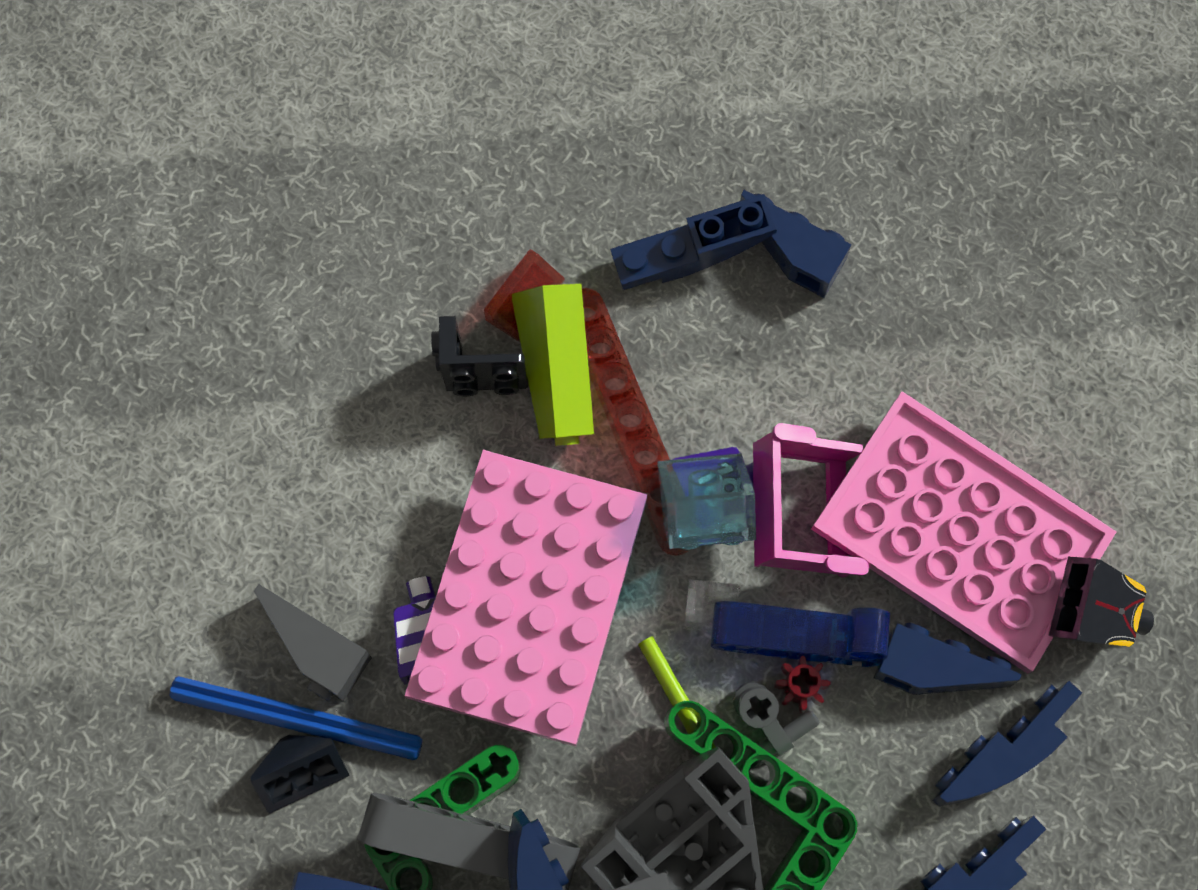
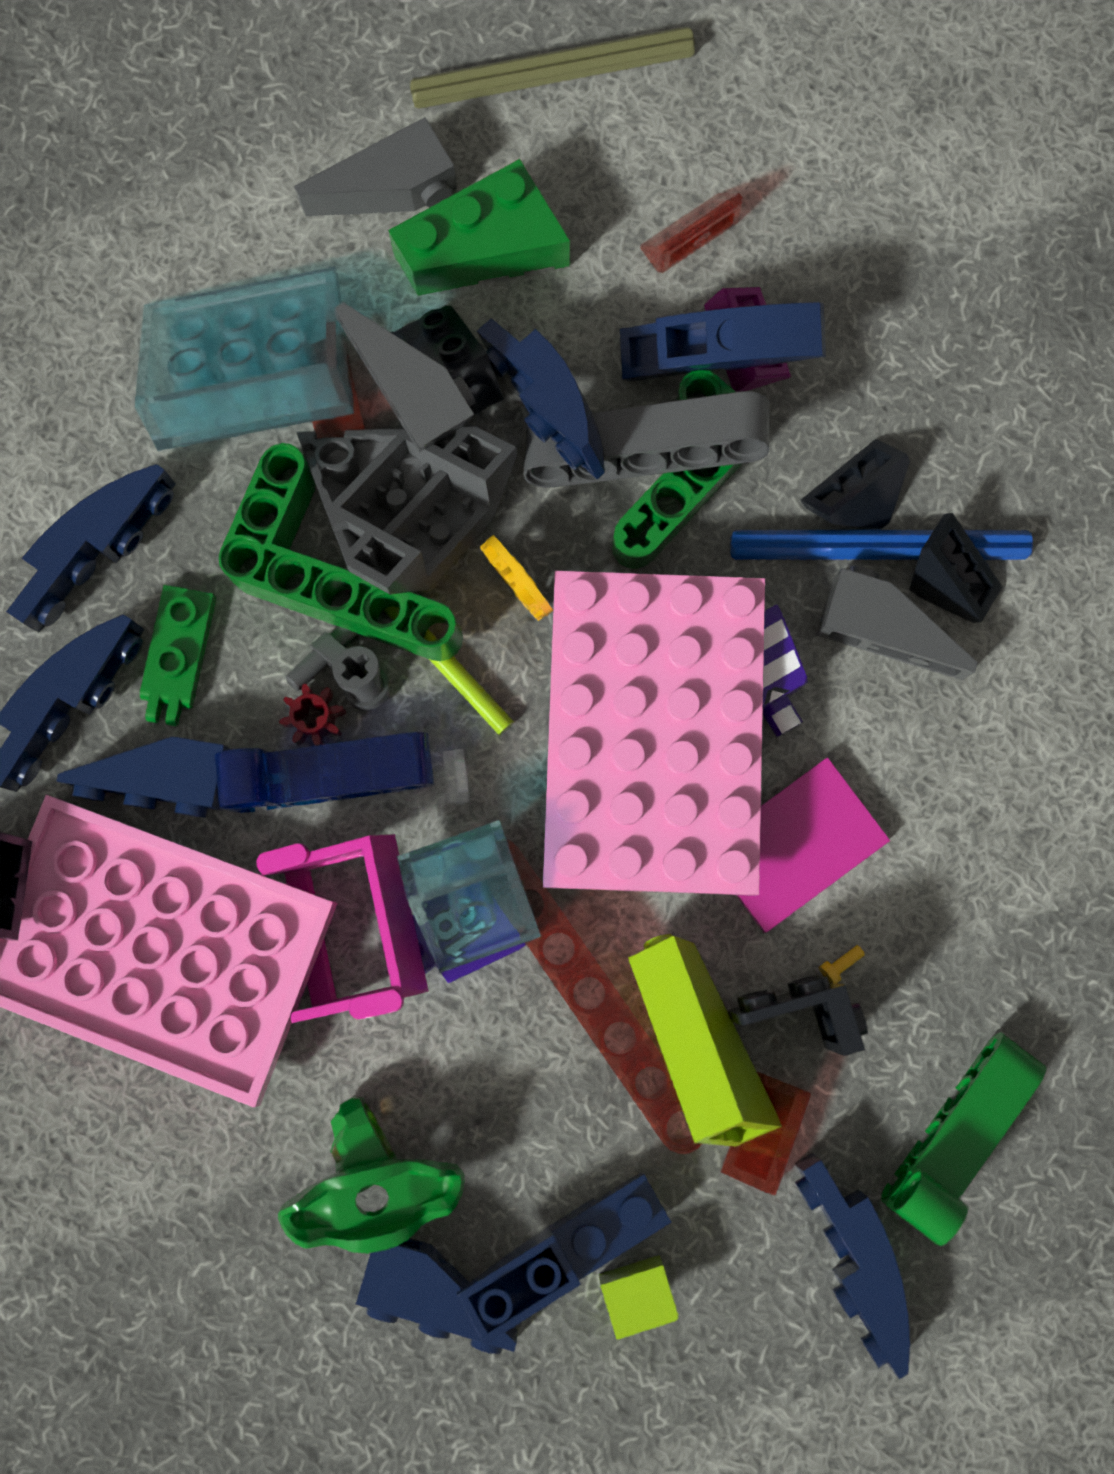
camera: 165 degrees right, 10 degrees up
none -> green hinge [140,585,217,727]
none -> green piece [278,1159,465,1254]
none -> green rock [330,1096,397,1194]
none -> yellow wheel [480,535,553,621]
none -> lime panel [599,1255,678,1340]
none -> dark pink tile [736,757,890,933]
none -> dark blue slope [794,1153,910,1380]
none -> yellow piece [818,945,865,983]
none -> green beam [880,1032,1047,1246]
none -> black slope [909,513,1003,623]

